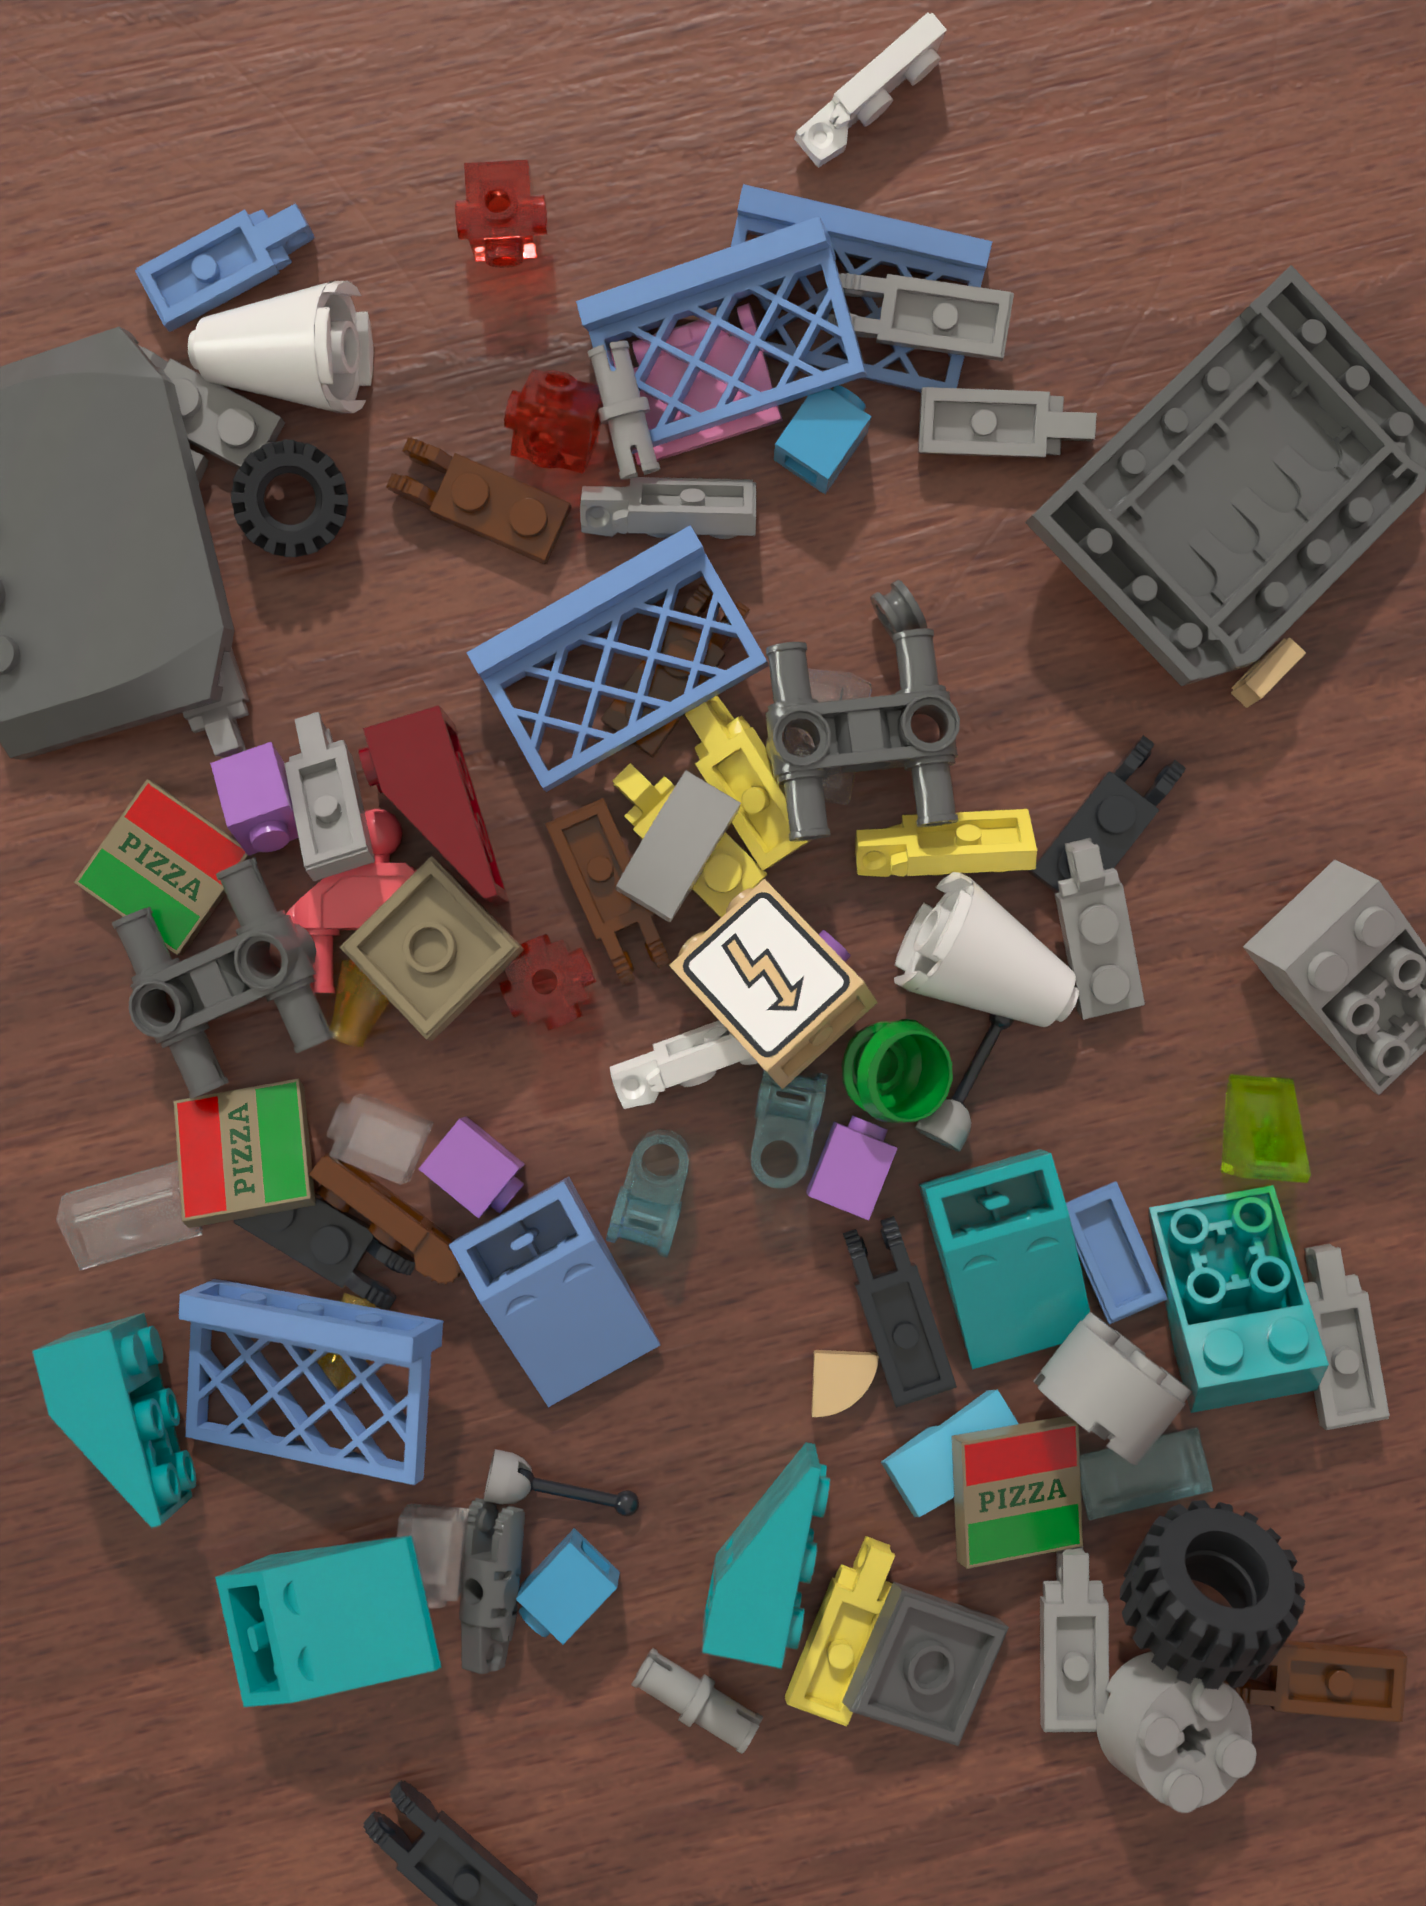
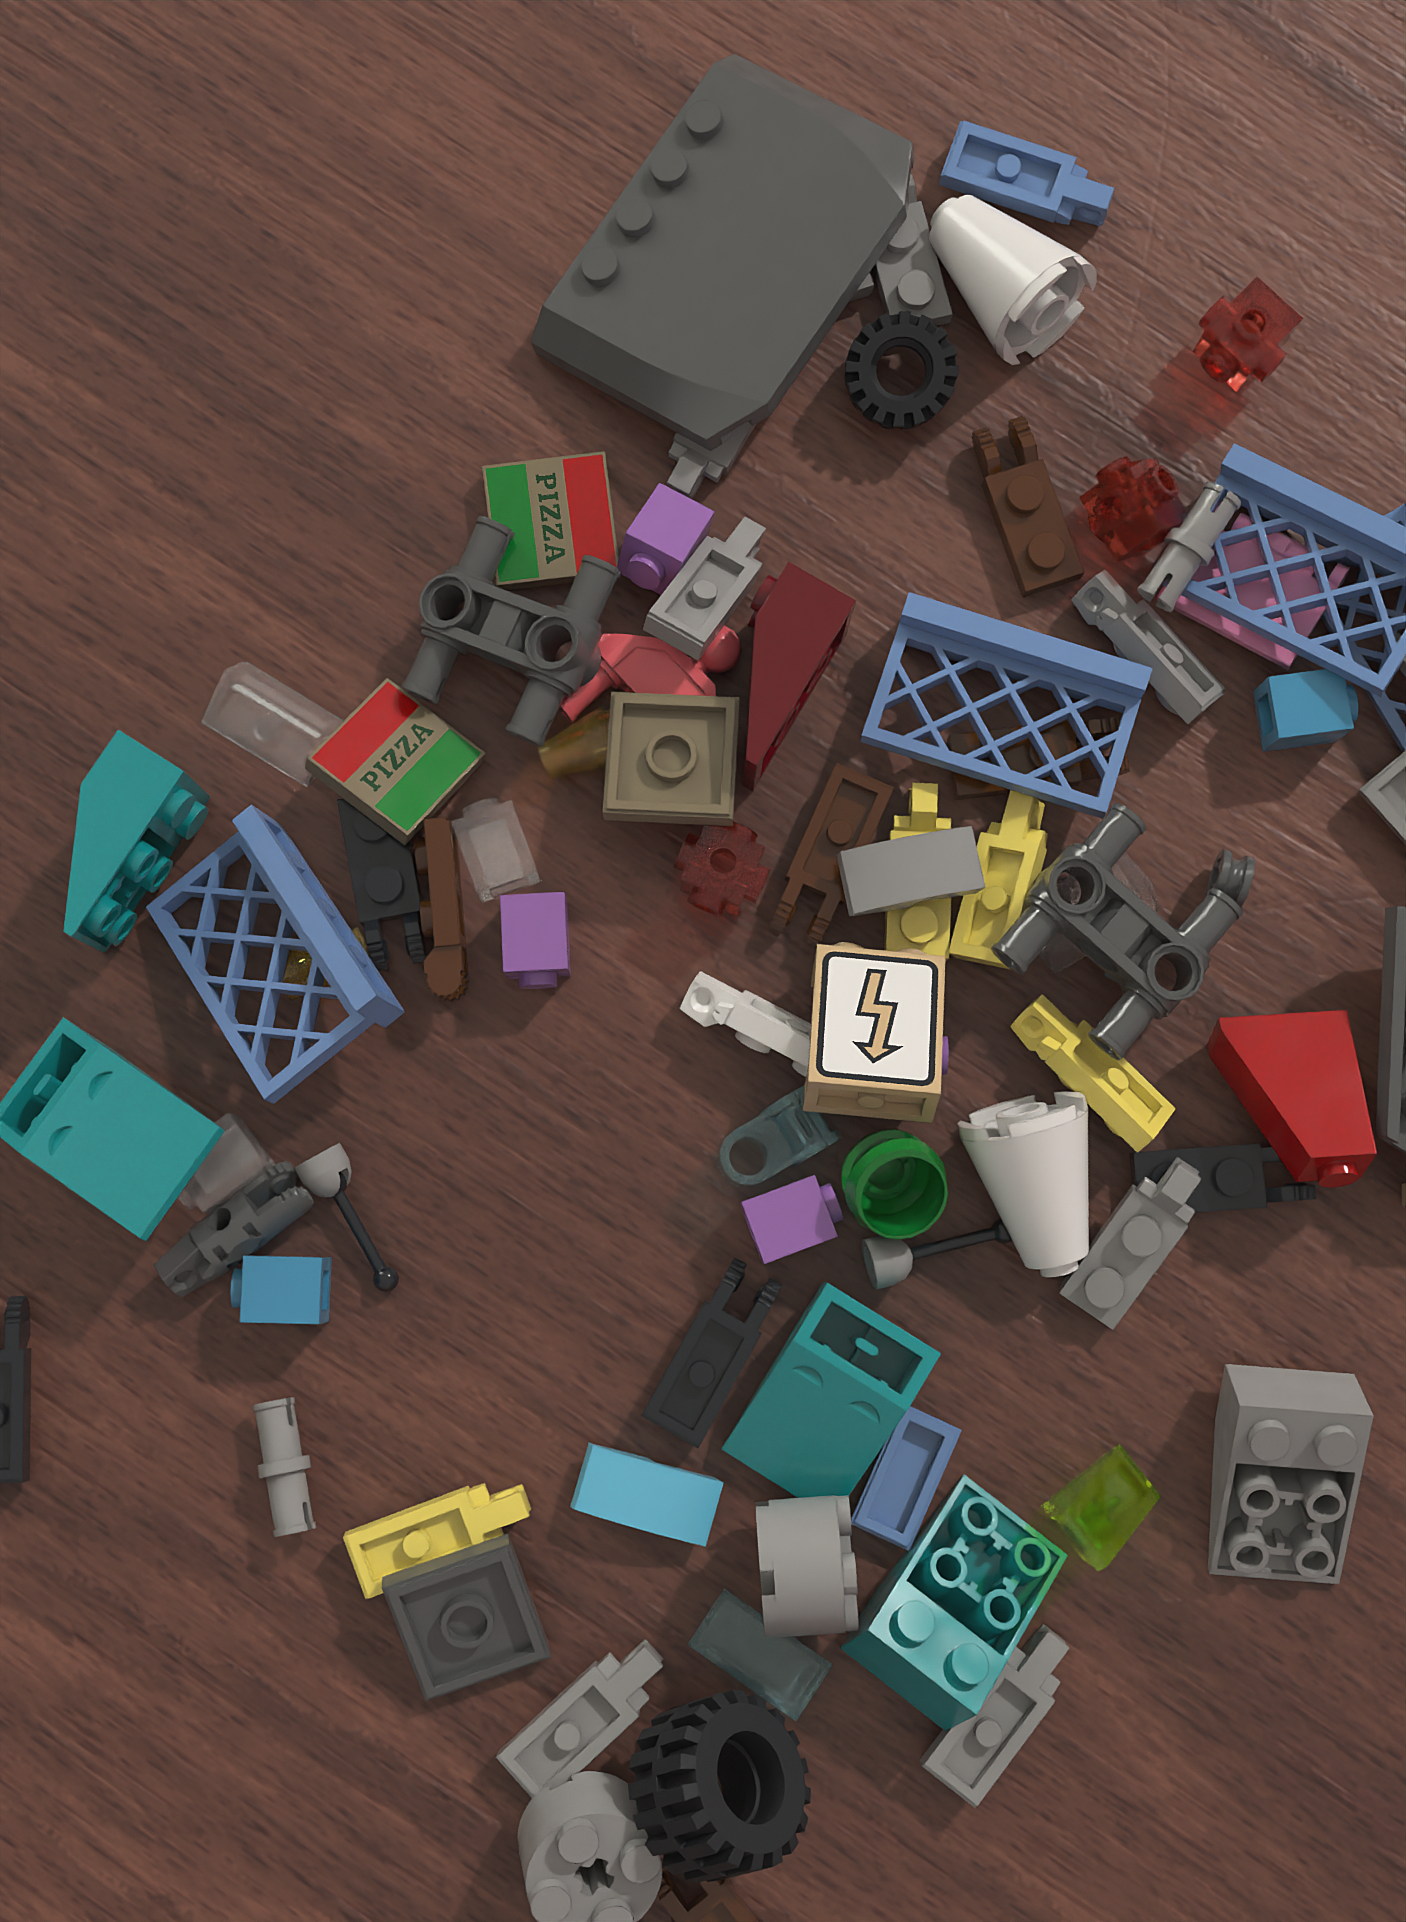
camera: 40 degrees right, 5 degrees down
medium blue slope [449,1177,661,1407] -> none
clear light blue piece [606,1129,691,1258] -> none
teal slope [702,1442,830,1669] -> none
tan tile [811,1350,879,1417] -> none
tile [952,1416,1083,1569] -> none
none -> red slope [1207,1010,1377,1188]

